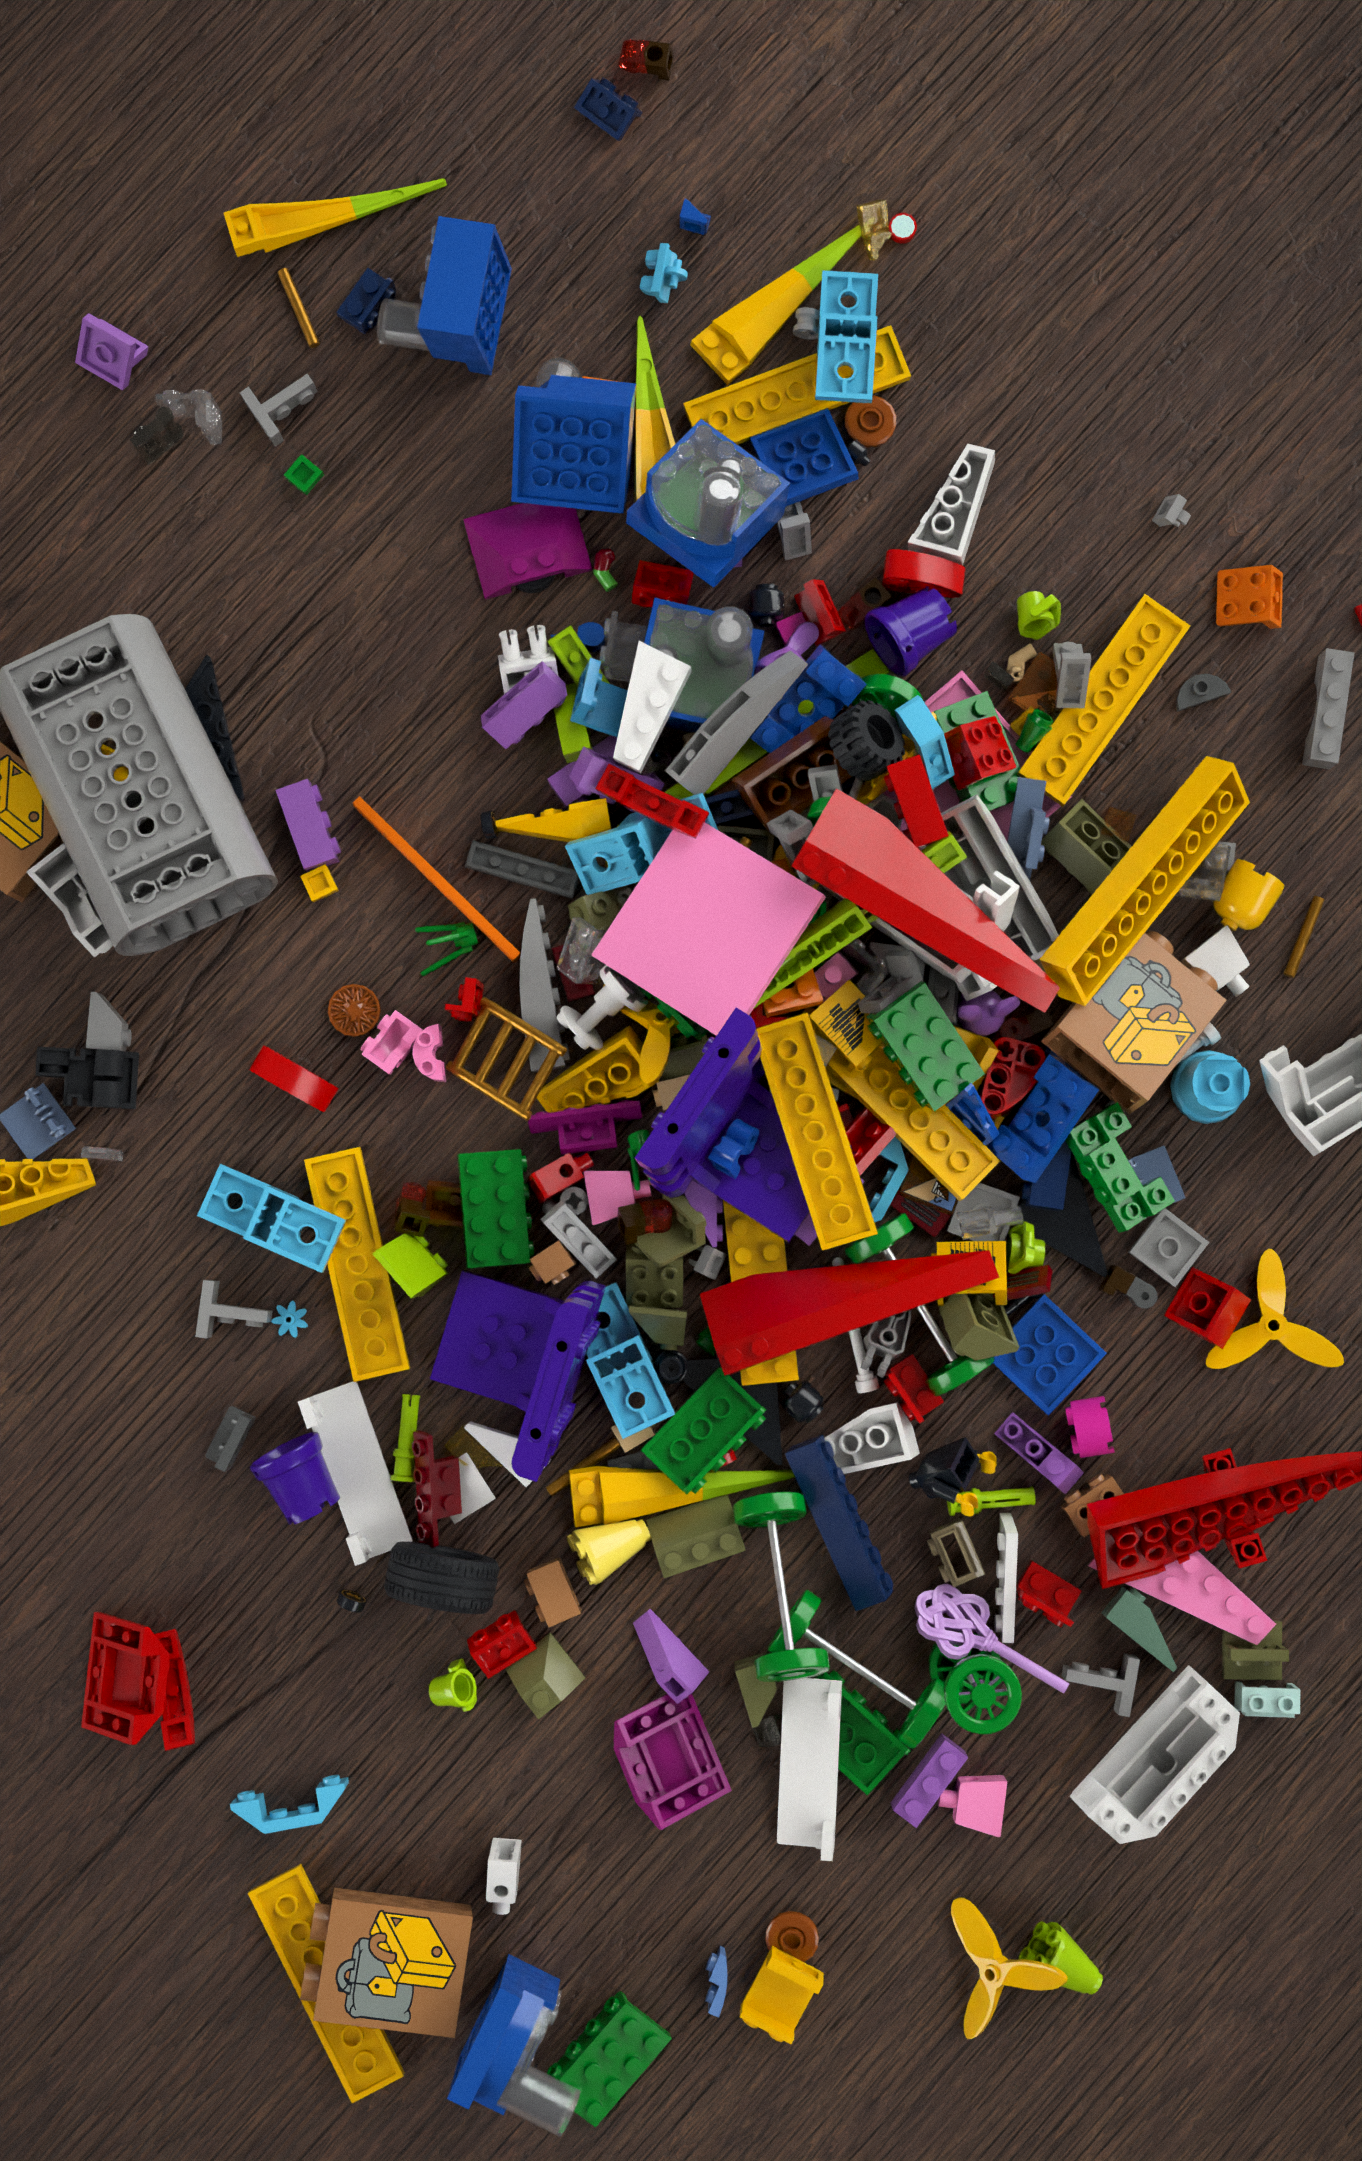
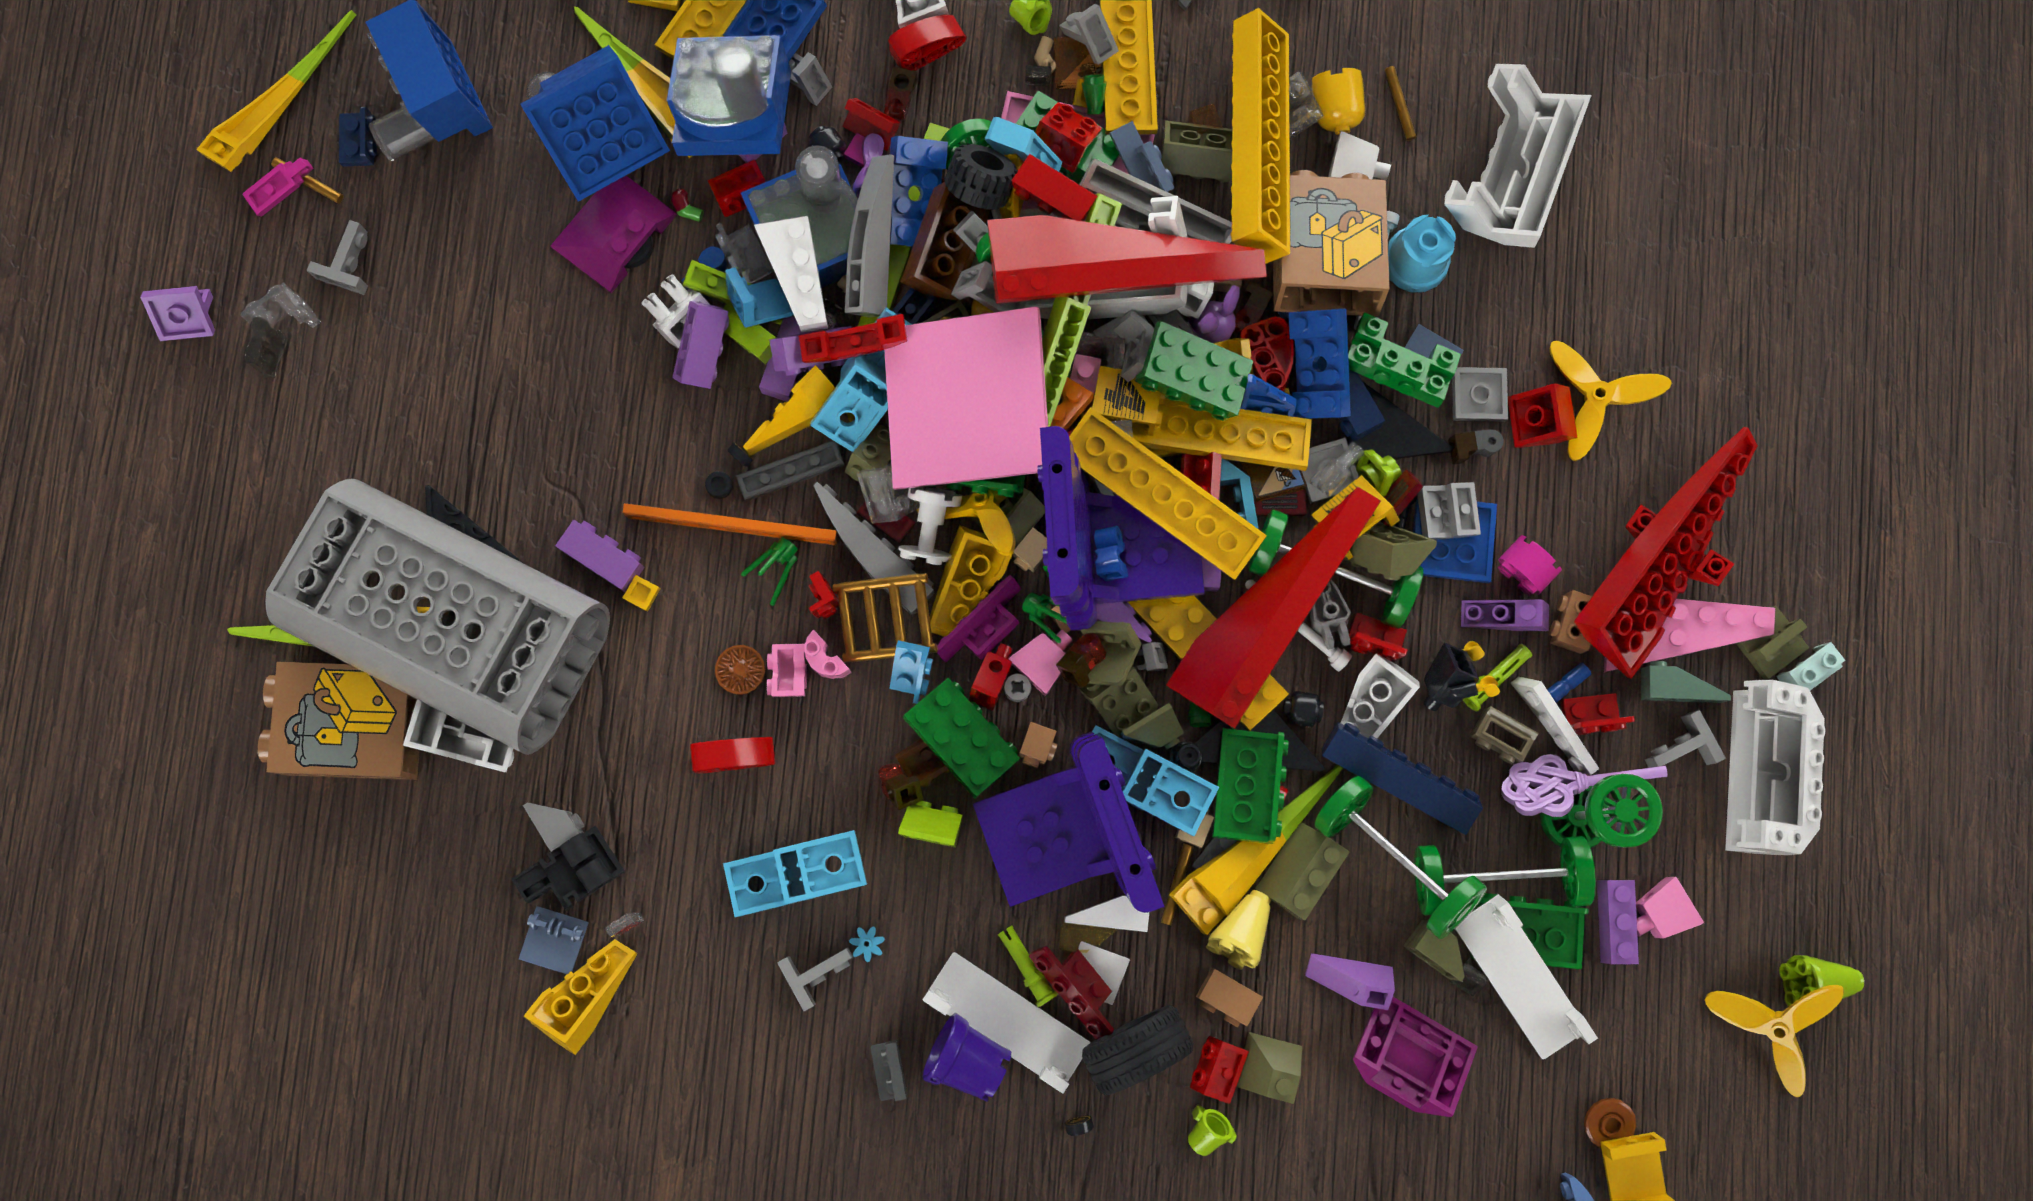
camera: 45 degrees left, 5 degrees down
green plate [284,454,324,496] -> none
yellow plate [304,1147,410,1382] -> none
light grey piece [540,1199,617,1278] -> none
dark purple piece [865,586,957,677] -> none
none -> dark pink hinge [242,158,314,217]
none -> black tile [705,471,733,499]
none -> dark azure bracket [889,640,933,704]
none -> light grey slope [1418,482,1481,540]
none -> blue piece [1547,663,1591,703]

